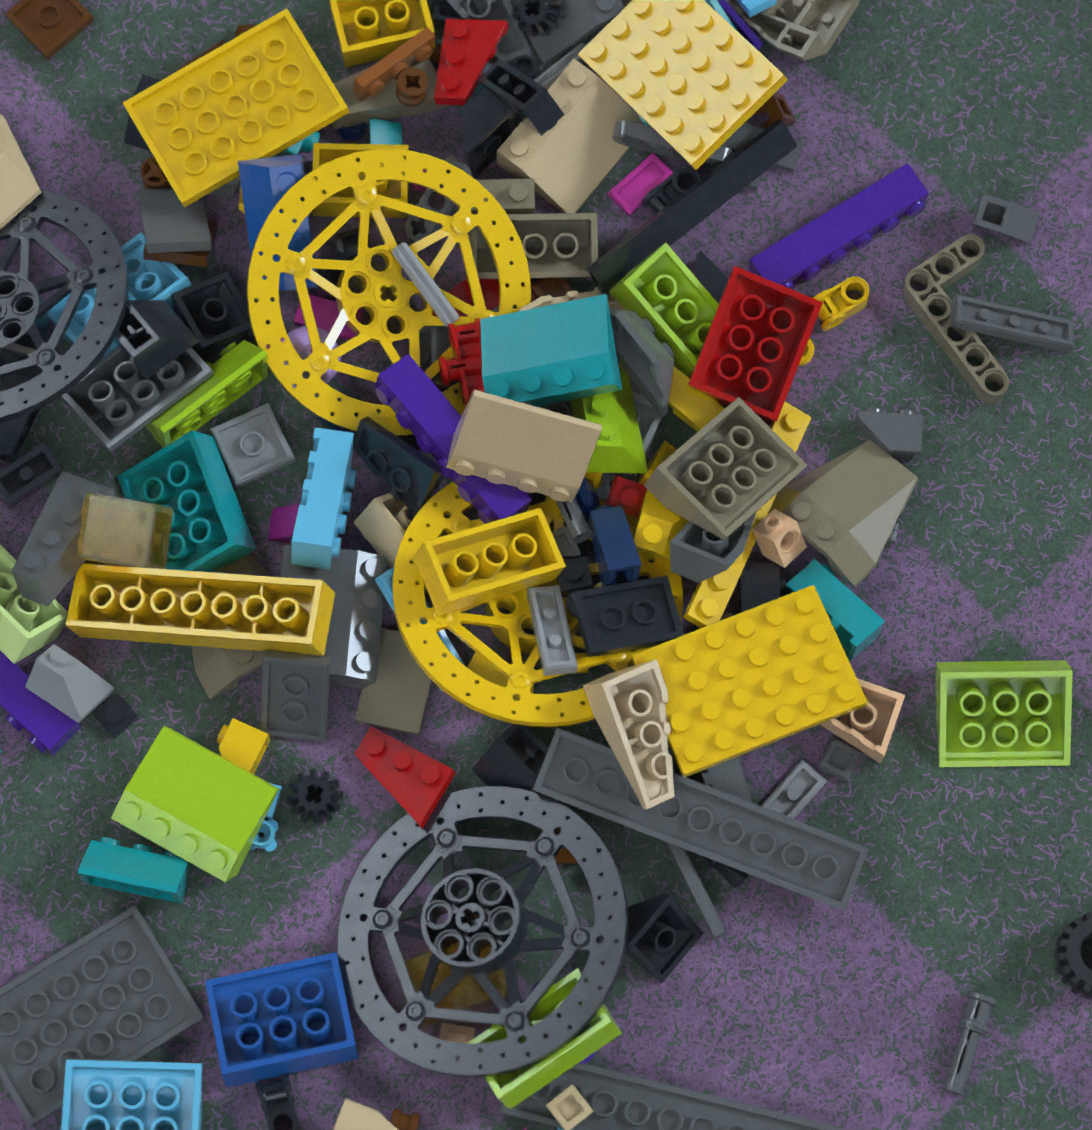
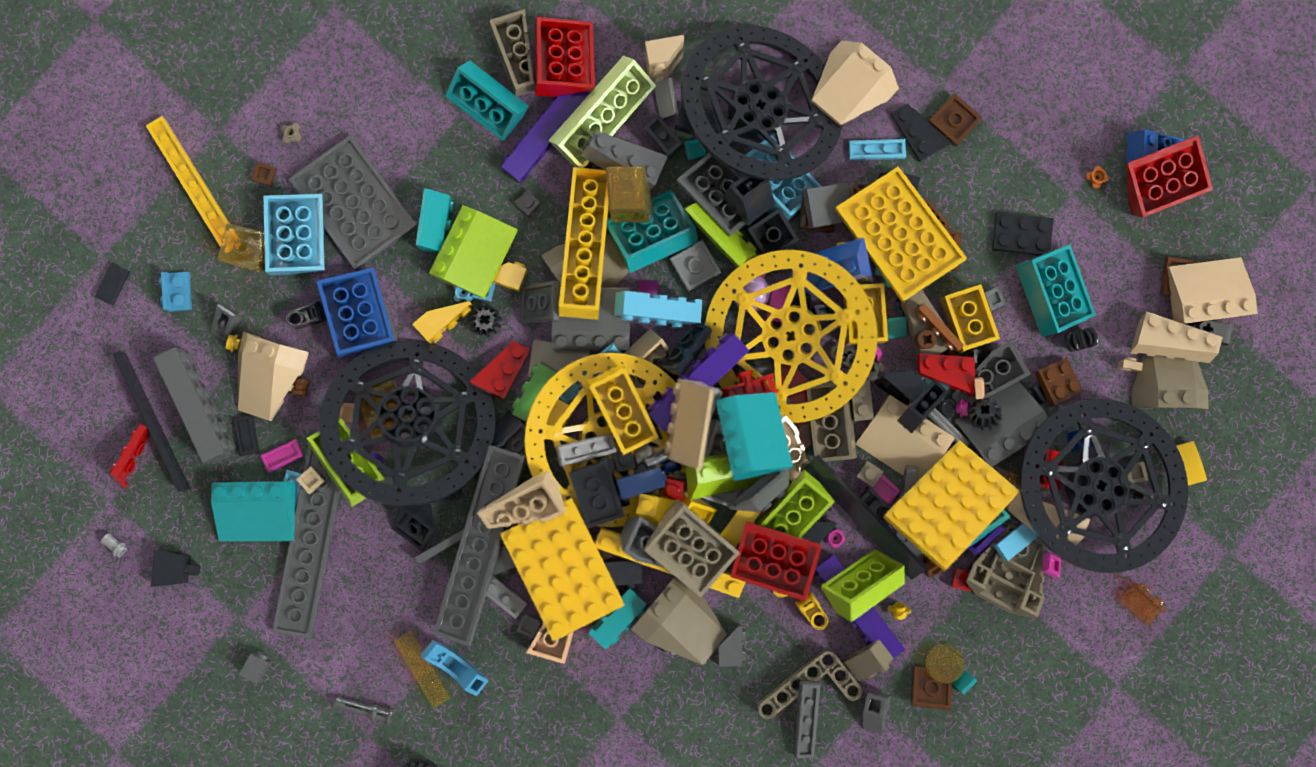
camera: 85 degrees right, 10 degrees up
light grey slope [25,644,114,723] -> none
light grey axle [392,242,459,327] -> none
light nougat brick [752,509,807,568] -> none
lime slope [935,660,1072,767] -> none
none -> clear yellow plate [394,630,452,709]
none -> yellow slope [413,301,473,343]
none -> dark azure arch [420,640,489,696]
none -> bright green brick [512,362,558,422]
none -> teal tile [684,139,706,161]
none -> lime slope [821,549,905,622]
none -> dark pink plate [826,529,845,548]
none -> dark tan brick [844,640,894,681]
none -> medium azure tile [848,139,906,160]
none -> dark tan plate [856,461,883,488]
none -> yellow plate [887,602,911,620]
none -> black wing [891,104,952,162]
none -> reddish brown plate [911,666,952,711]
none -> clear yellow tile [925,644,965,684]
none -> red plate [950,568,972,592]
none -> teal slope [952,669,977,694]
none -> dark pink plate [956,399,970,418]
none -> light nougat tile [975,377,985,399]

